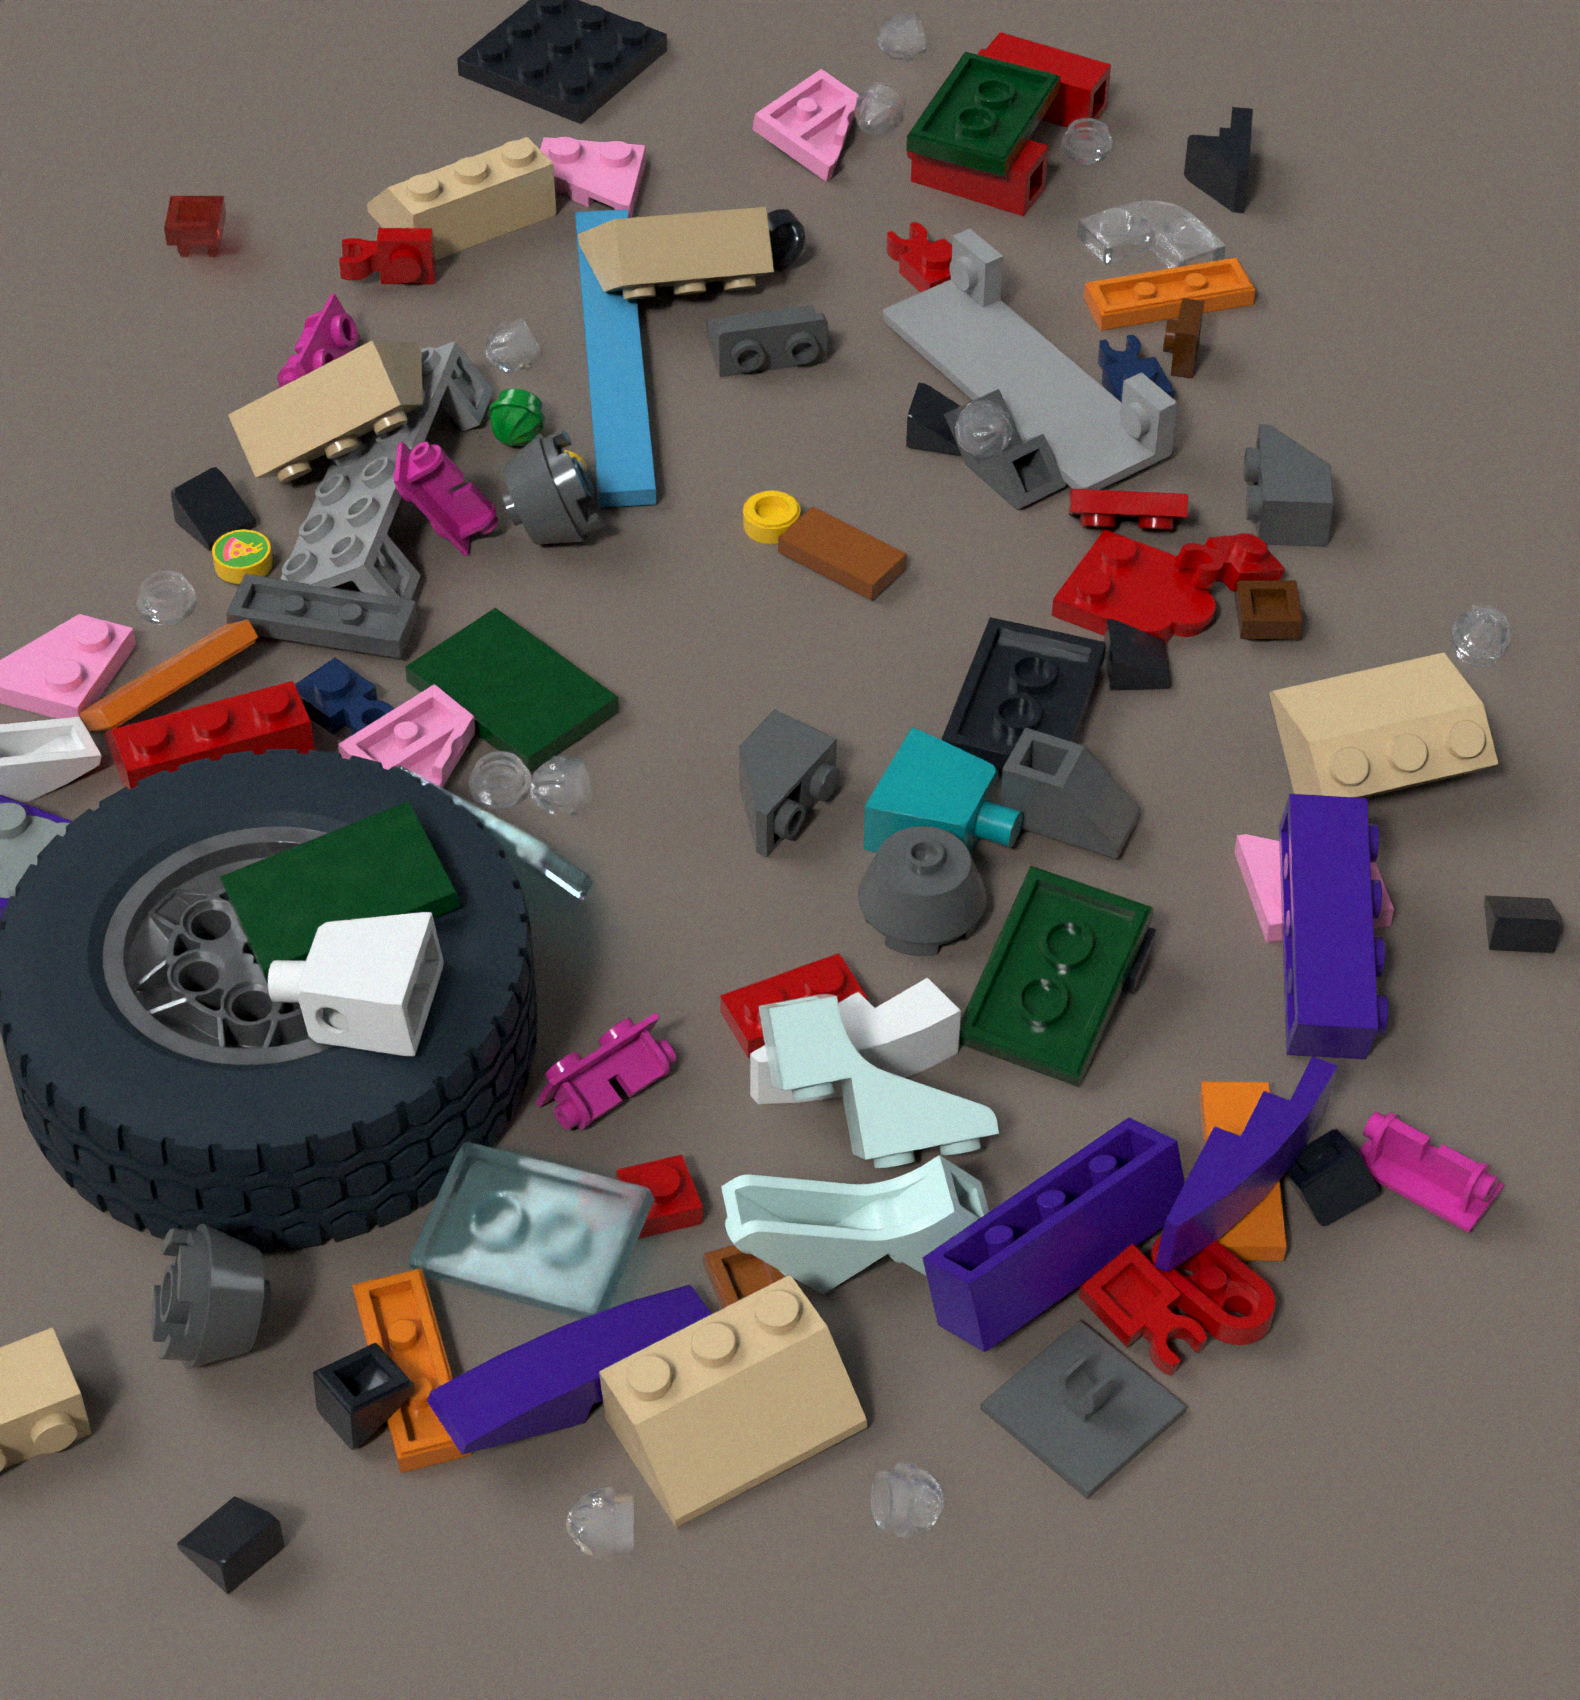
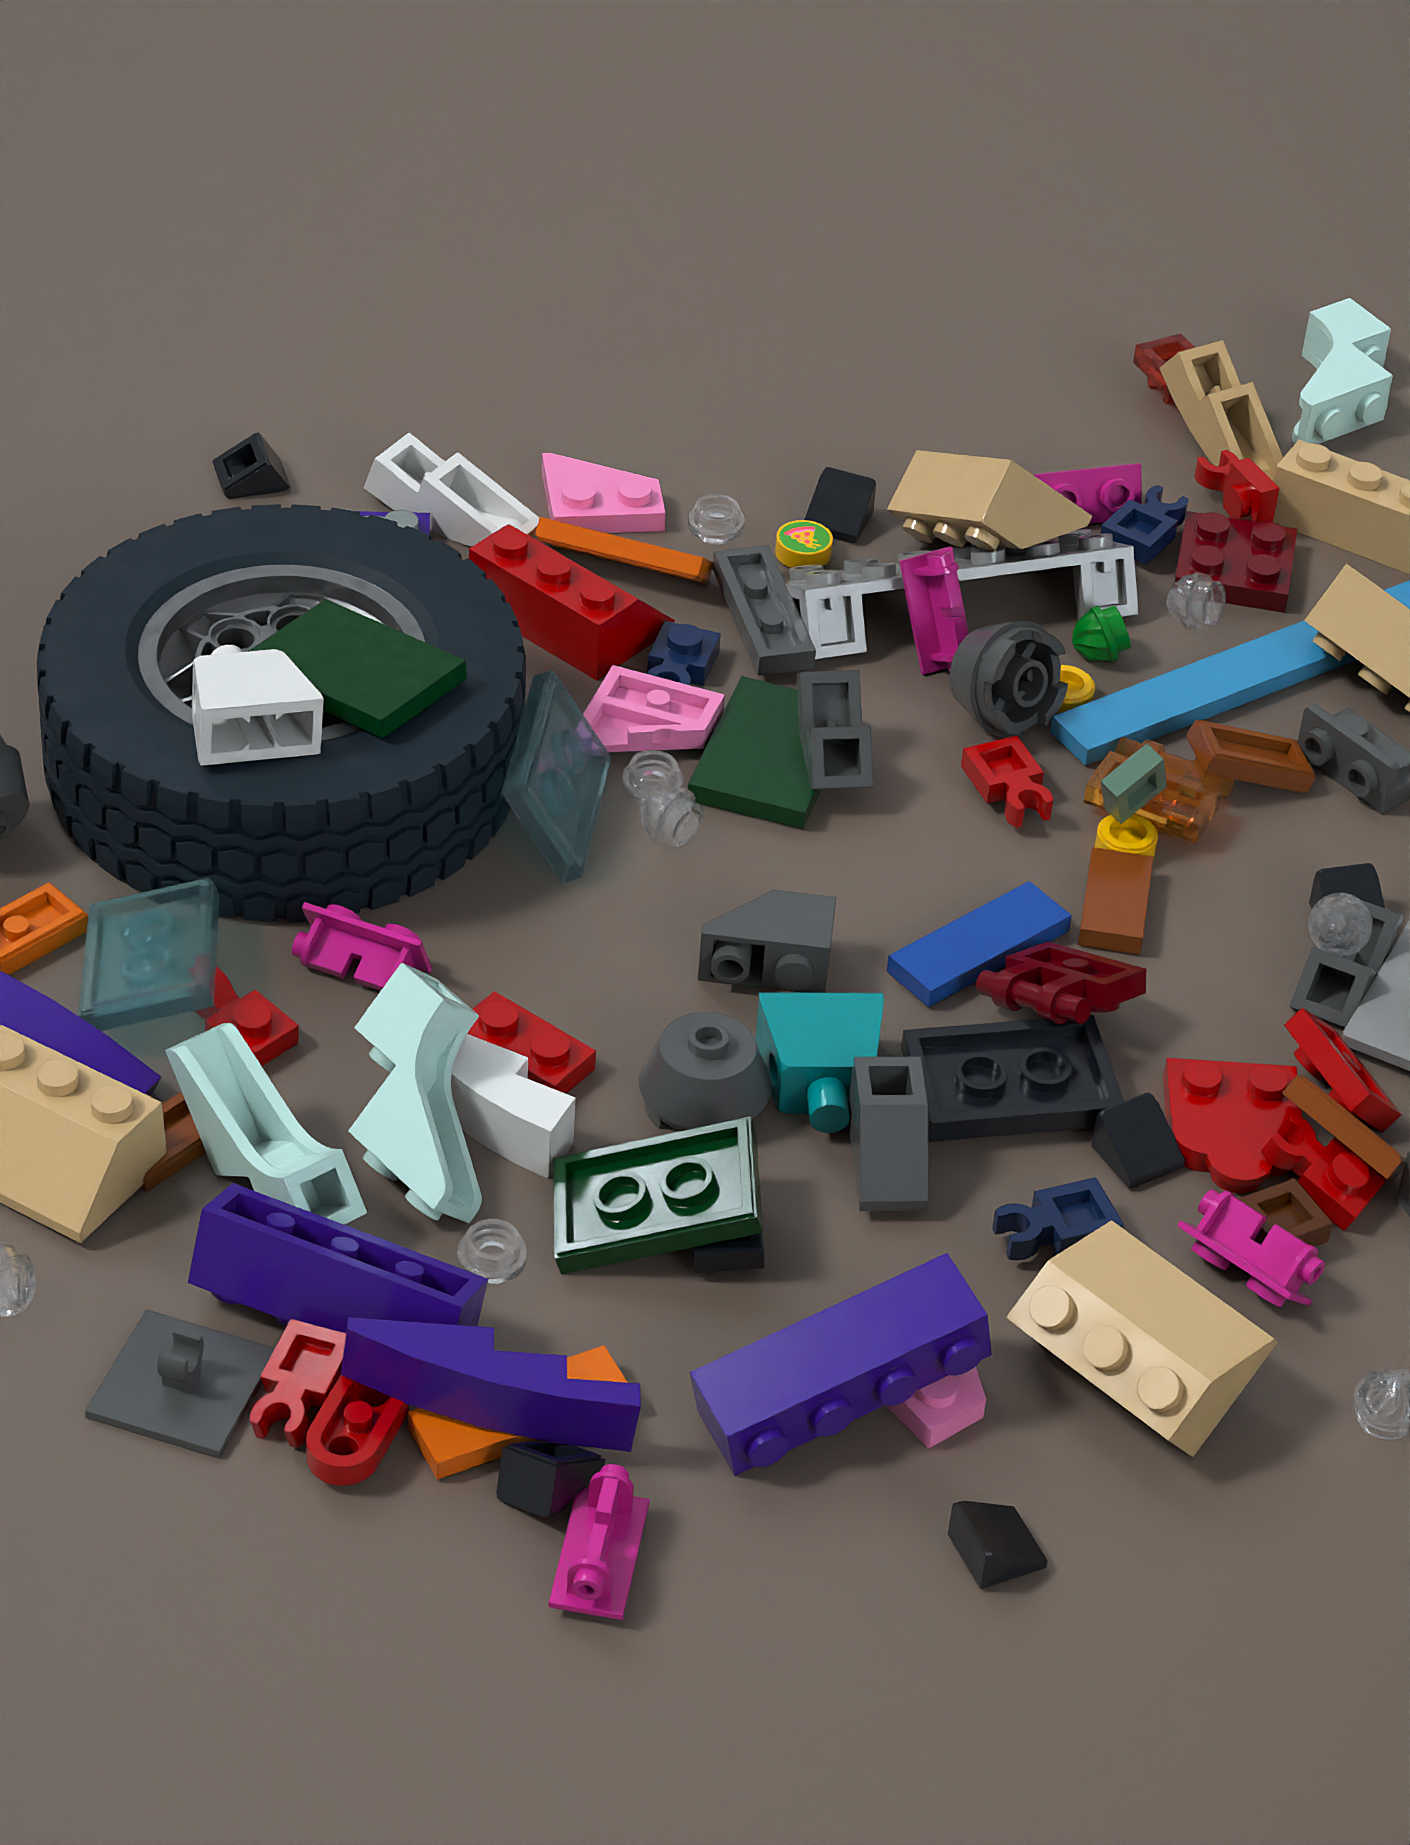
camera: 60 degrees right, 5 degrees down
none -> clear plate [457,1219,527,1284]
none -> dark grey slope [796,670,874,790]
none -> blue tile [886,881,1072,1007]
none -> red plate [961,736,1053,828]
none -> dark red plate [976,942,1147,1024]
none -> dark blue plate [992,1177,1124,1261]
none -> clear orange plate [1083,737,1235,844]
none -> dark blue plate [1100,485,1188,565]
none -> sand green tile [1101,743,1167,824]
none -> tan slope [1159,340,1283,481]
none -> dark red plate [1172,511,1297,613]
none -> dark pink hinge [1177,1189,1325,1307]
none -> dark orange tile [1186,720,1316,794]
none -> dark orange tile [1282,1075,1406,1182]
none -> light aqua arch [1292,298,1393,444]

